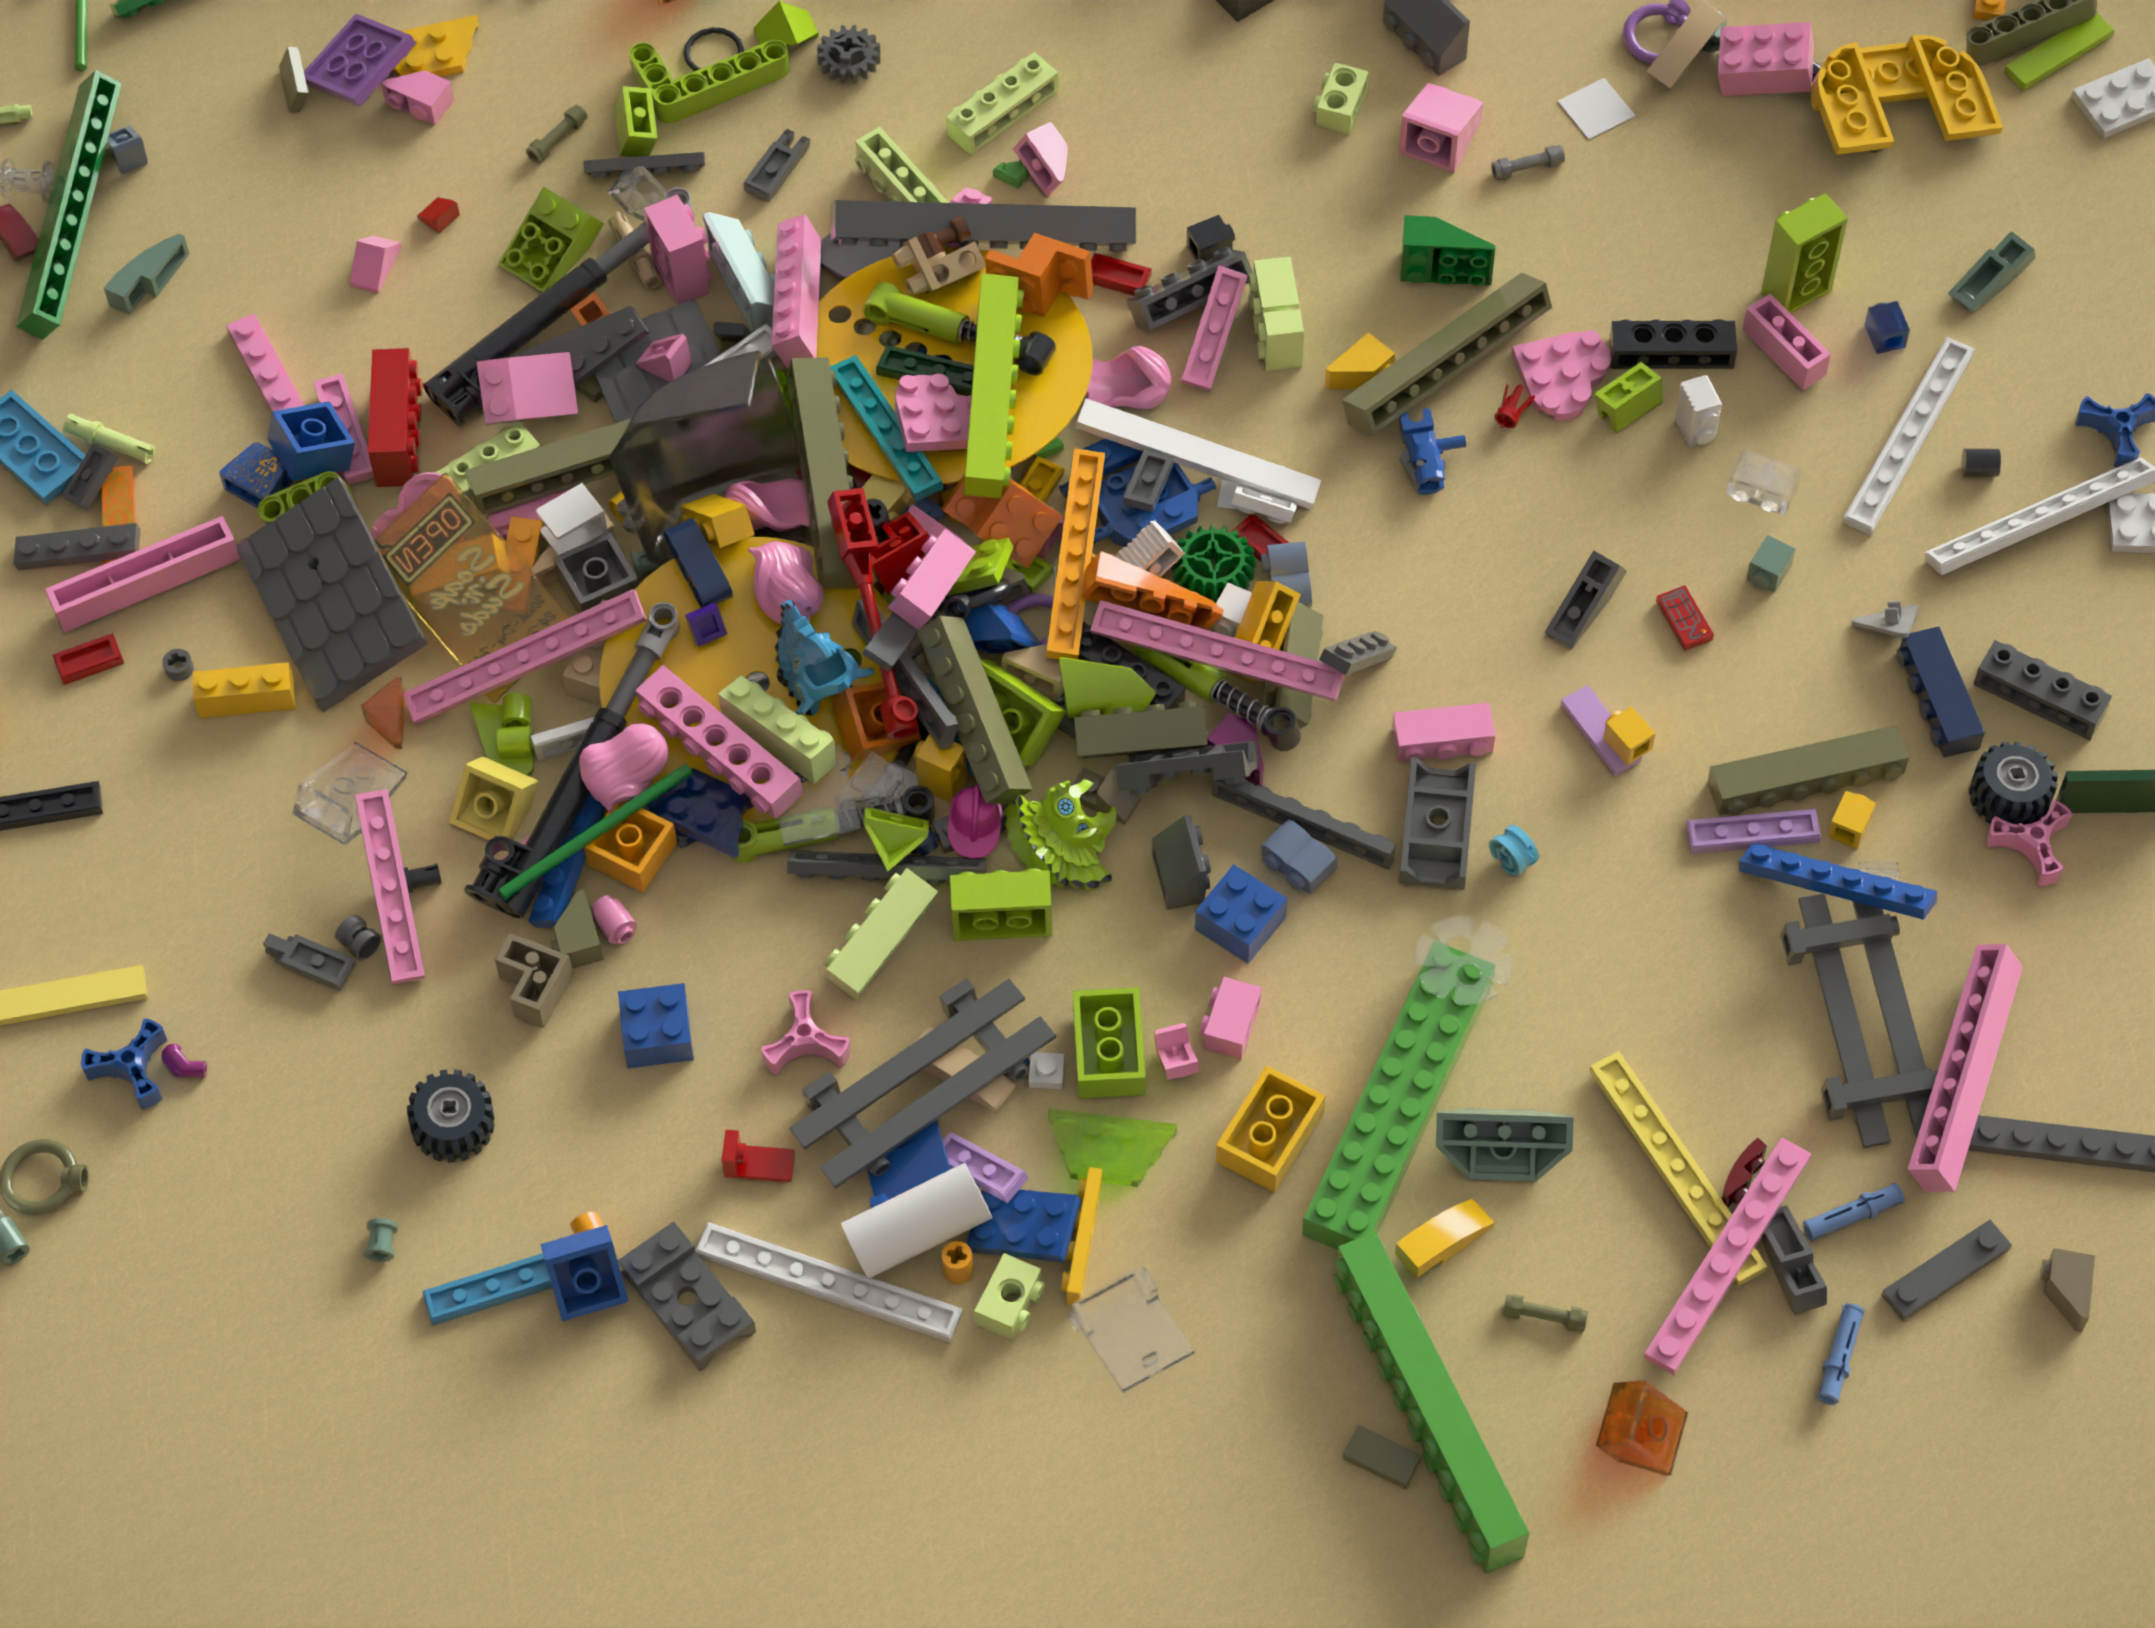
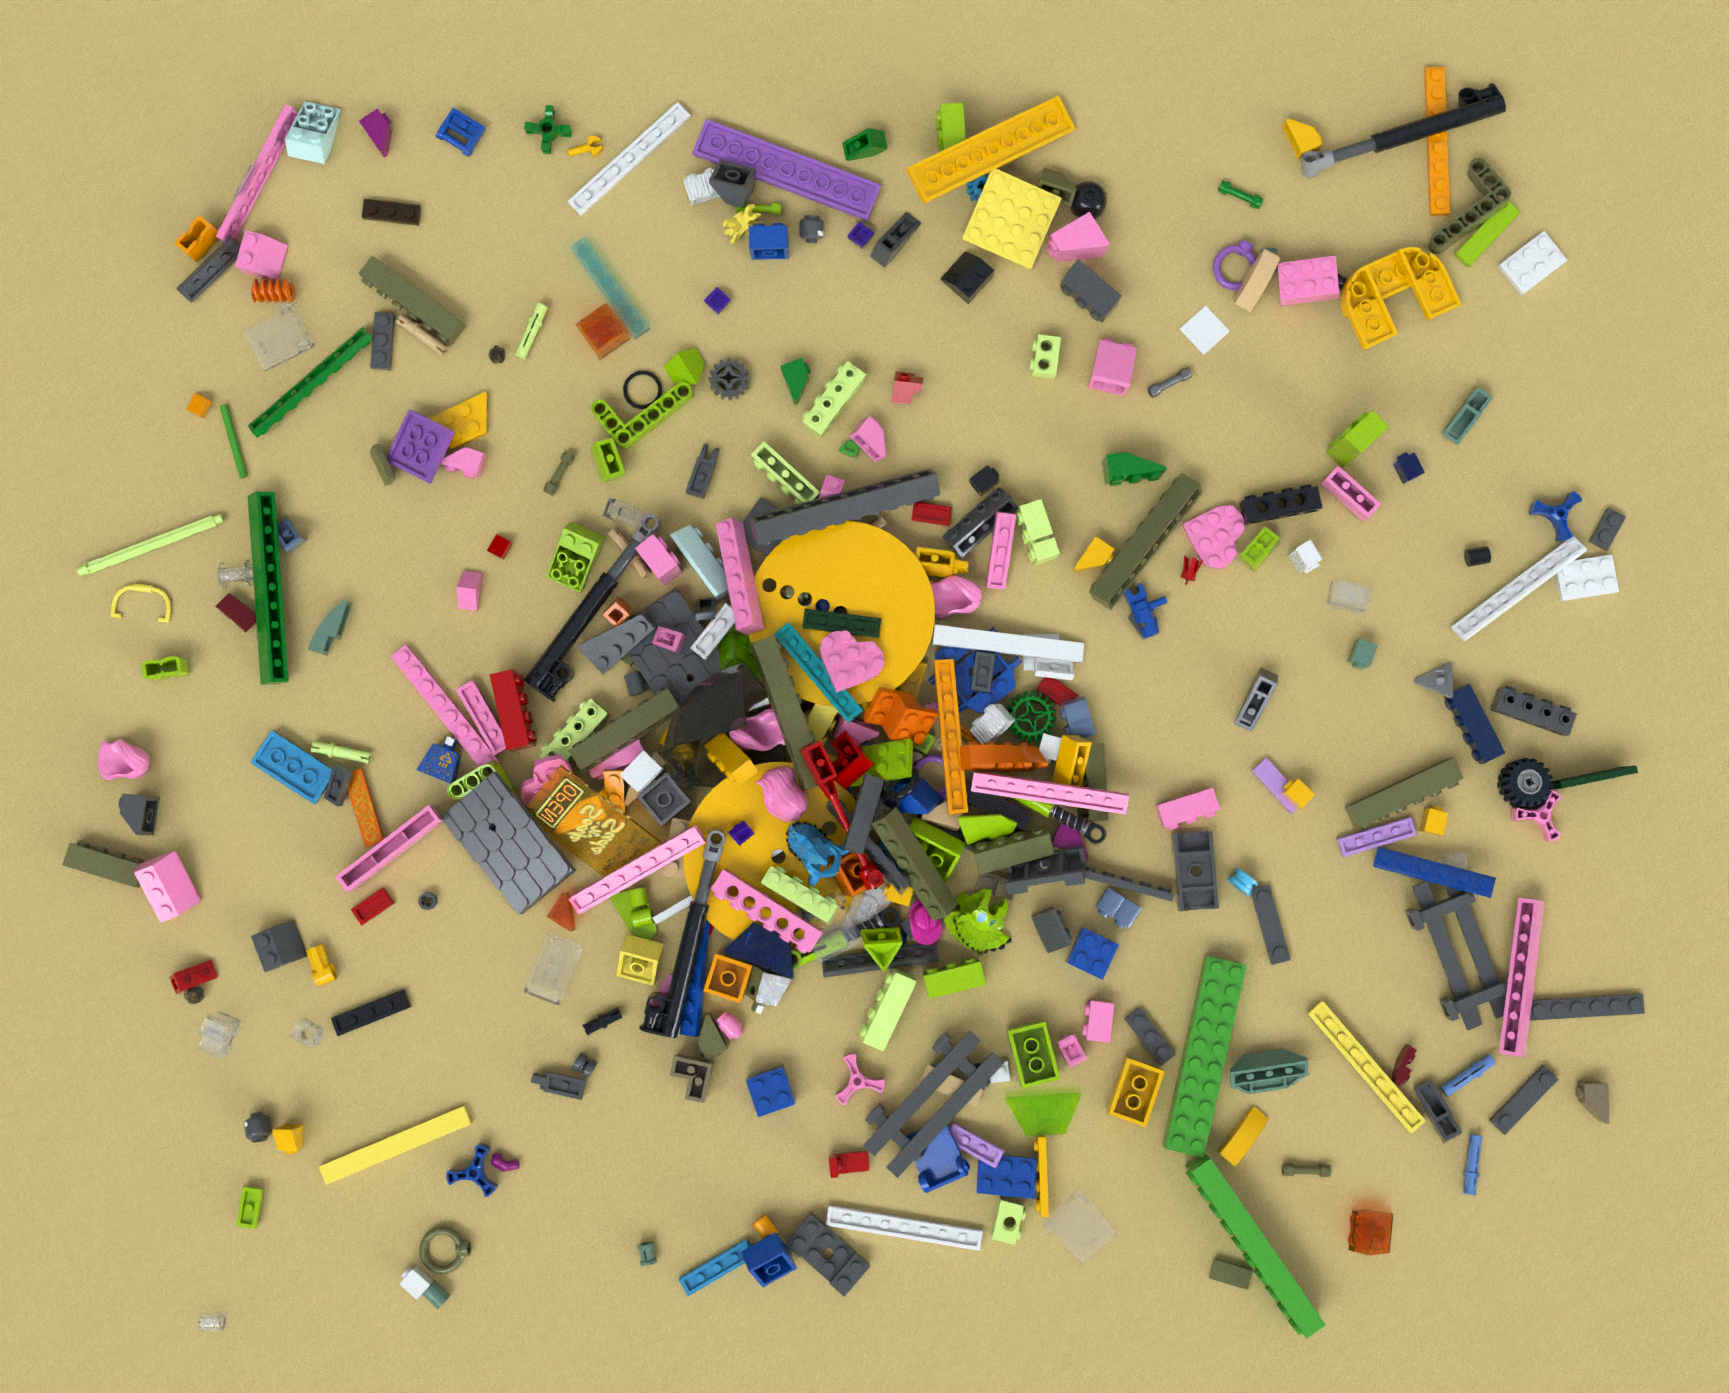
camera: 10 degrees left, 25 degrees up
dark grey plate [13,523,141,570] -> none
yellow brick [193,662,296,719] -> none
blue brick [267,401,355,481] -> none
bright pink plate [355,789,425,985] -> none
black wheel [407,1069,495,1163] -> none
bright pink slope [477,352,578,426] -> none
green piece [498,763,693,900] -> none
bright pink piece [579,724,669,812] -> none
dark grey plate [583,152,705,178] -> none
dark blue beam [663,518,733,608] -> none
white brick [841,1163,993,1279] -> none
lime piece [862,282,1056,376] -> none
black piece [867,499,890,537] -> none
bright pink brick [888,528,976,630] -> none
tan hips [892,216,986,295] -> none
light orange piece [941,1241,973,1284] -> none
lime brick [963,273,1024,499] -> none
orange bracket [985,233,1093,317] -> none
dark grey plate [1319,631,1397,675] -> none
clear piece [1415,916,1514,1005] -> none
bright pink plate [1644,1137,1811,1375] -> none
tile [1656,585,1714,651] -> none
white tile [1842,337,1975,536] -> none
none -> dark grey piece [624,671,646,697]
none -> torso [746,965,792,1014]
none -> green slope [780,358,811,405]
none -> brick [892,371,923,404]
none -> yellow hinge [913,547,969,578]
none -> dark grey plate [1124,1007,1176,1066]
none -> dark grey plate [1251,885,1291,965]

